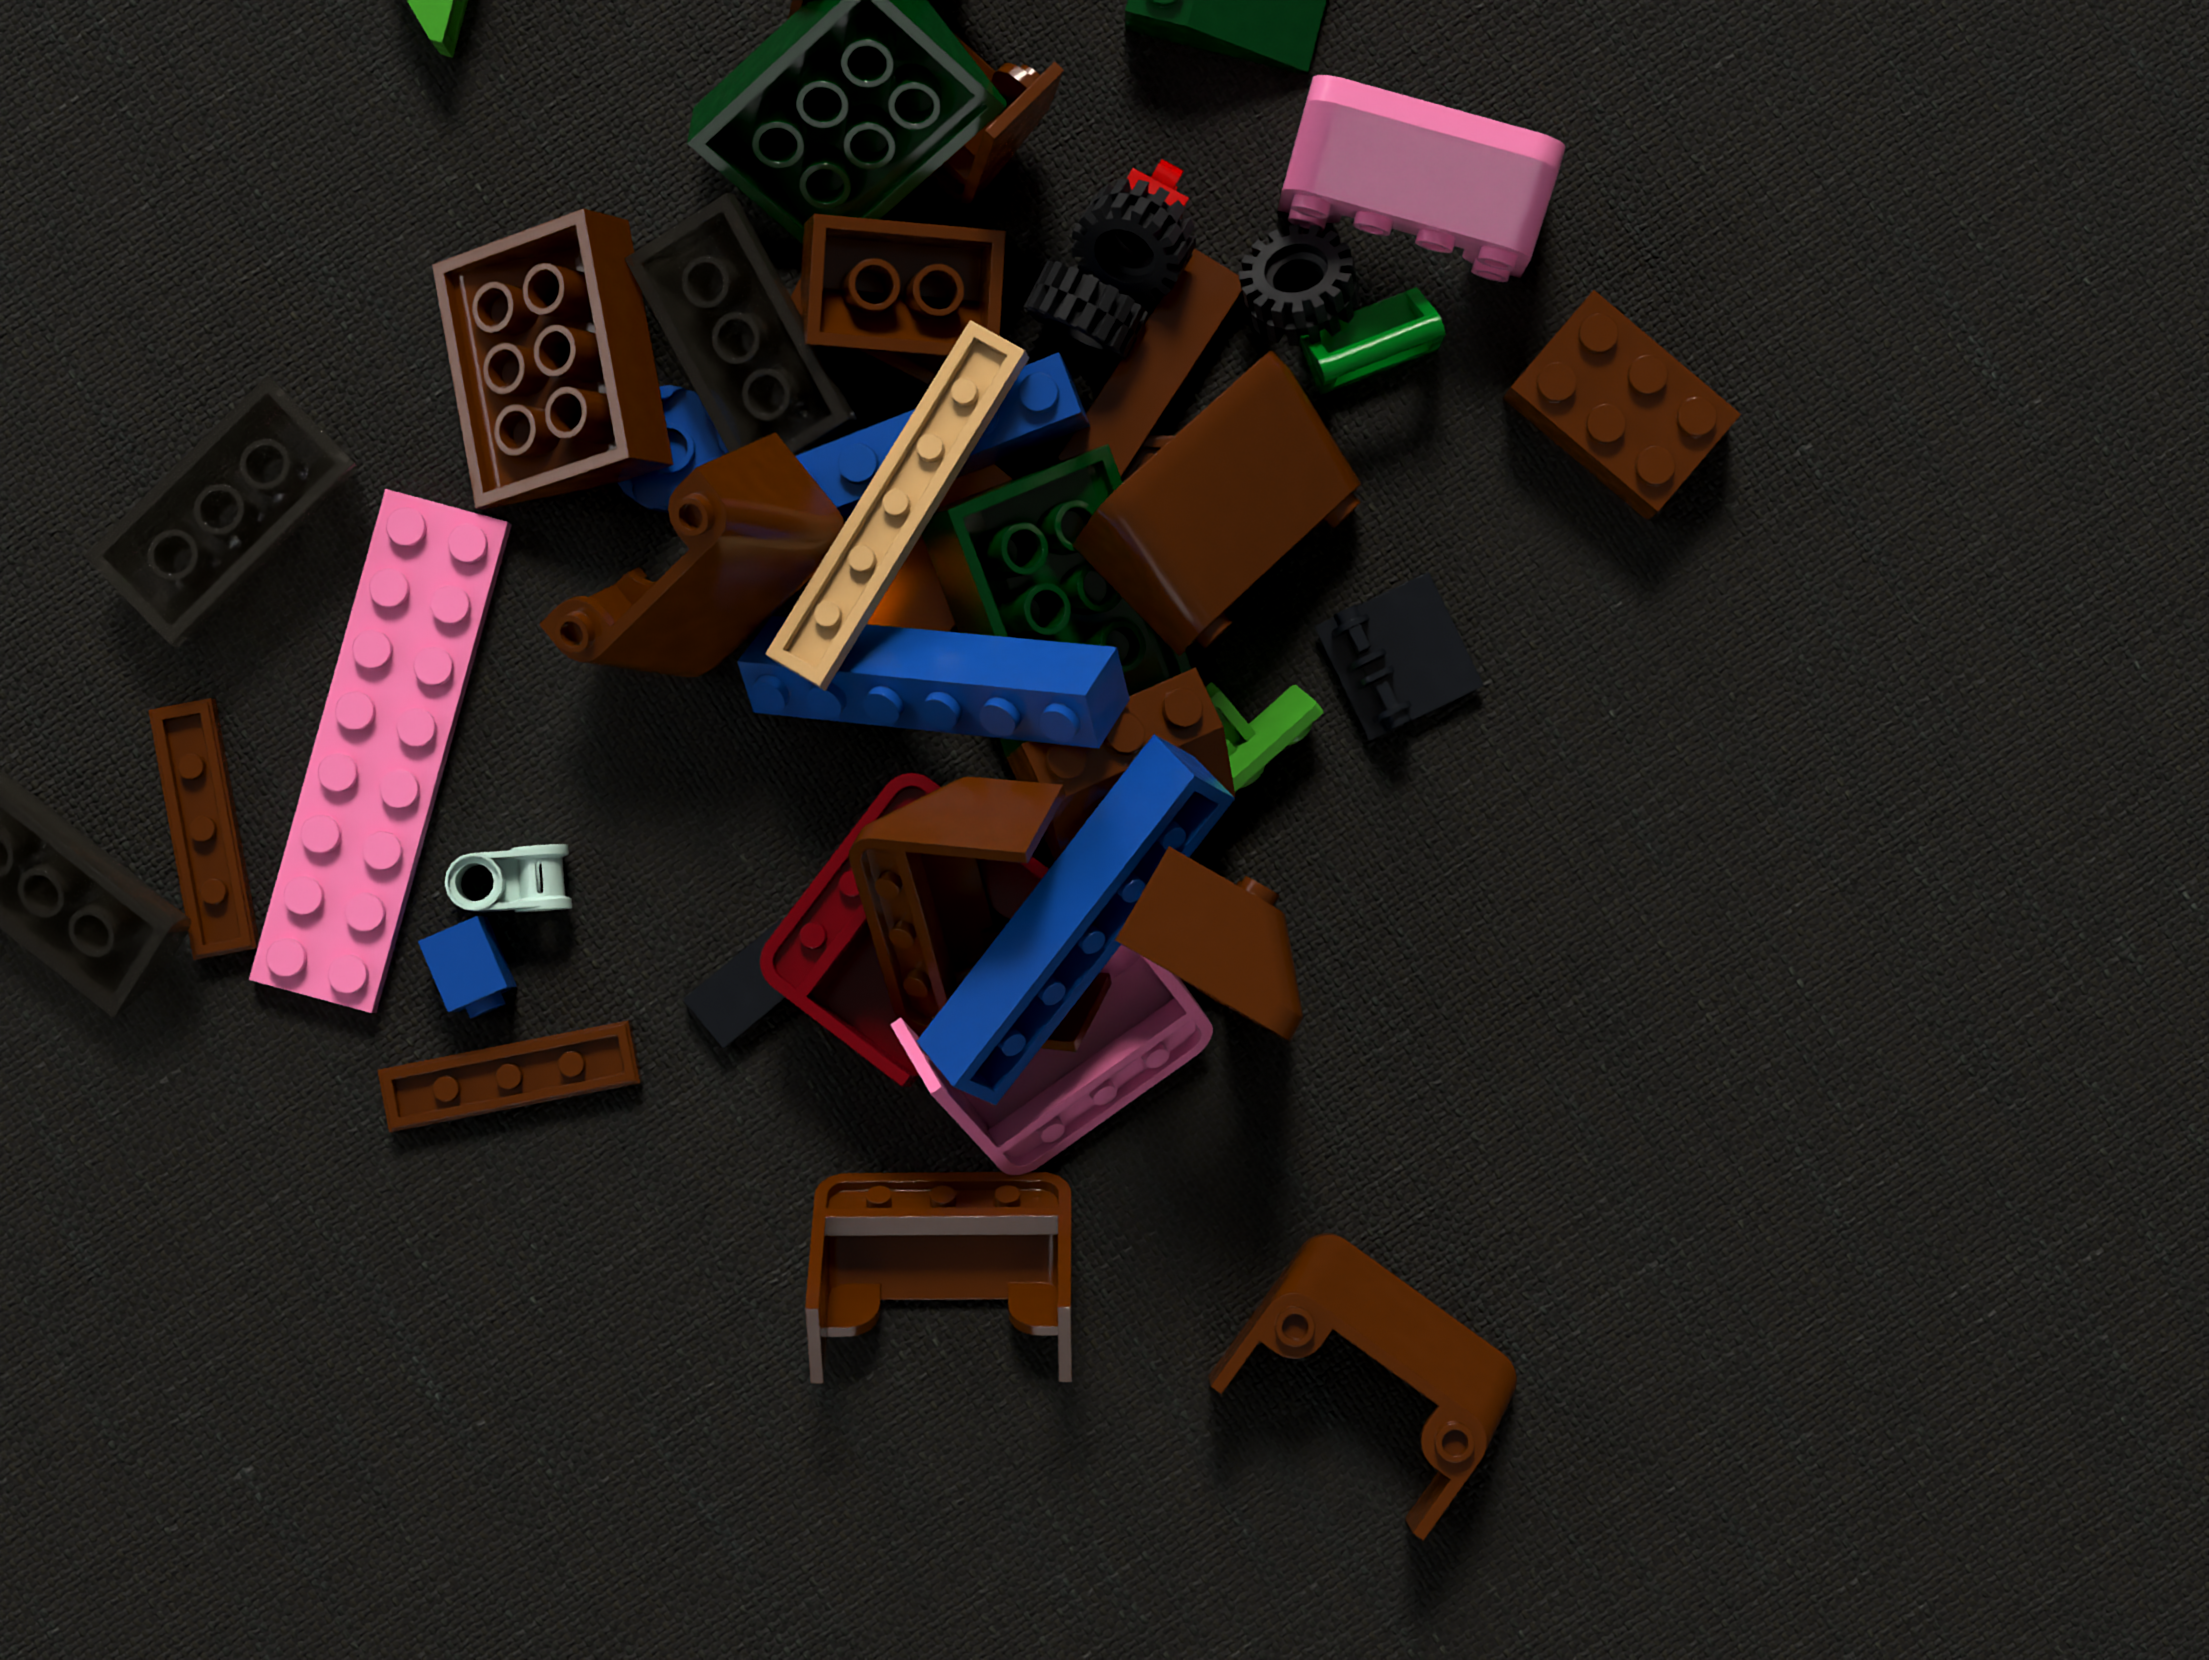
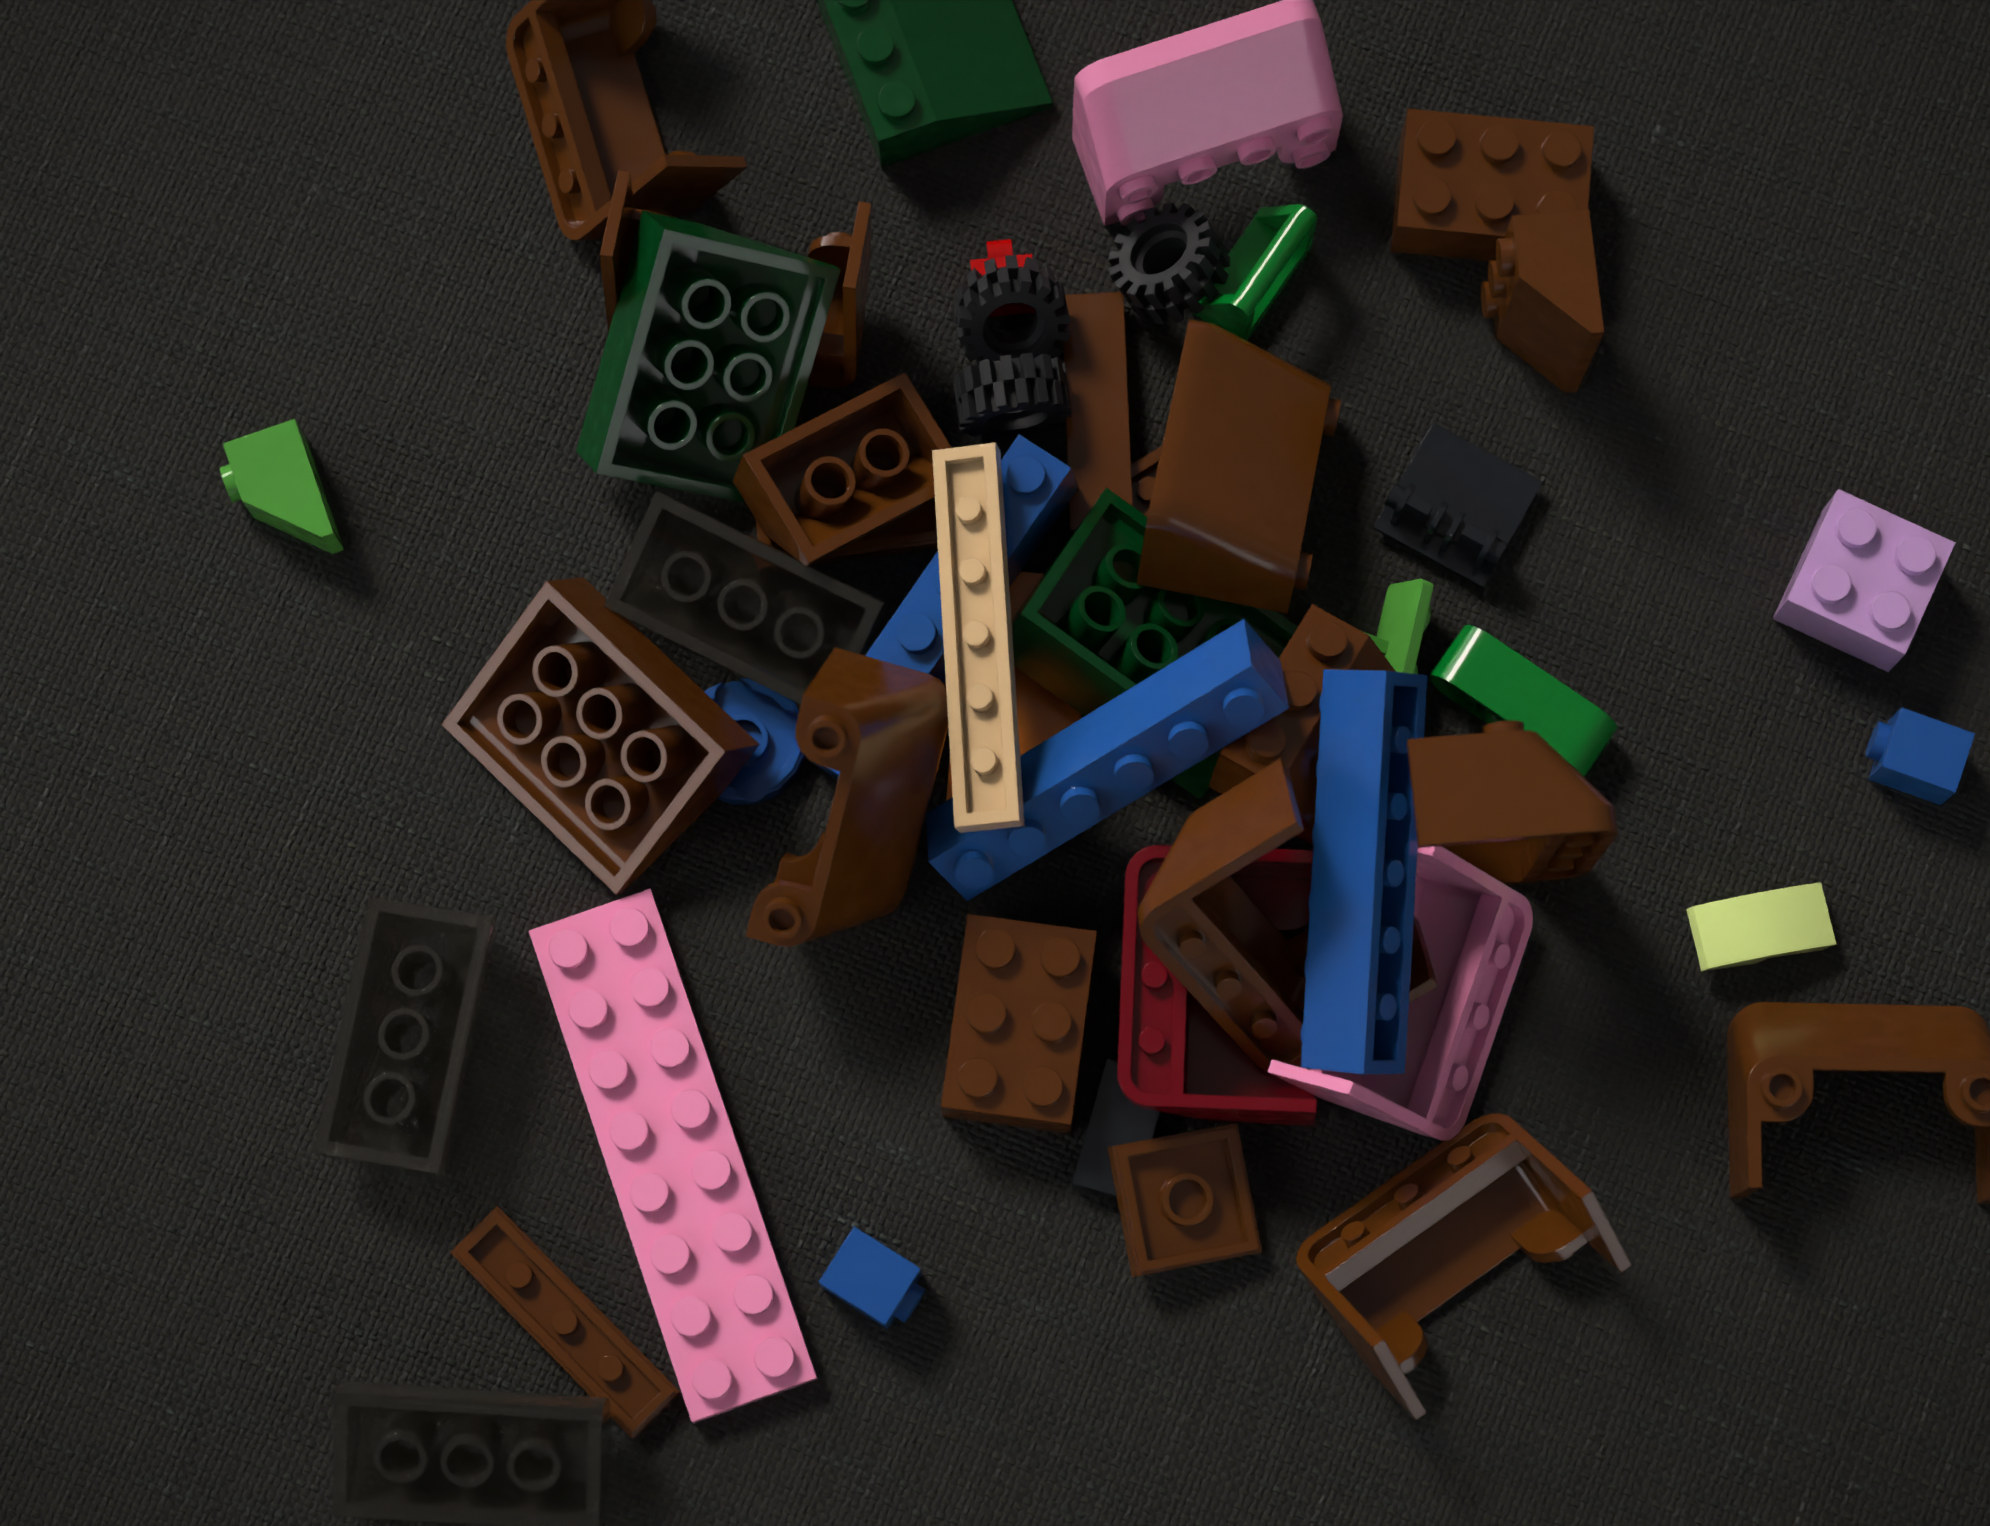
camera: 35 degrees left, 10 degrees down
reddish brown tile [377,1020,643,1132] -> none
light aqua piece [445,844,572,912] -> none
none -> reddish brown brick [941,914,1097,1134]
none -> reddish brown tile [1107,1123,1262,1277]
none -> green beam [1429,625,1618,777]
none -> reddish brown slope [1481,209,1604,393]
none -> yellowish green slope [1686,882,1836,972]
none -> lavender brick [1773,489,1956,672]
none -> blue brick [1865,707,1975,805]

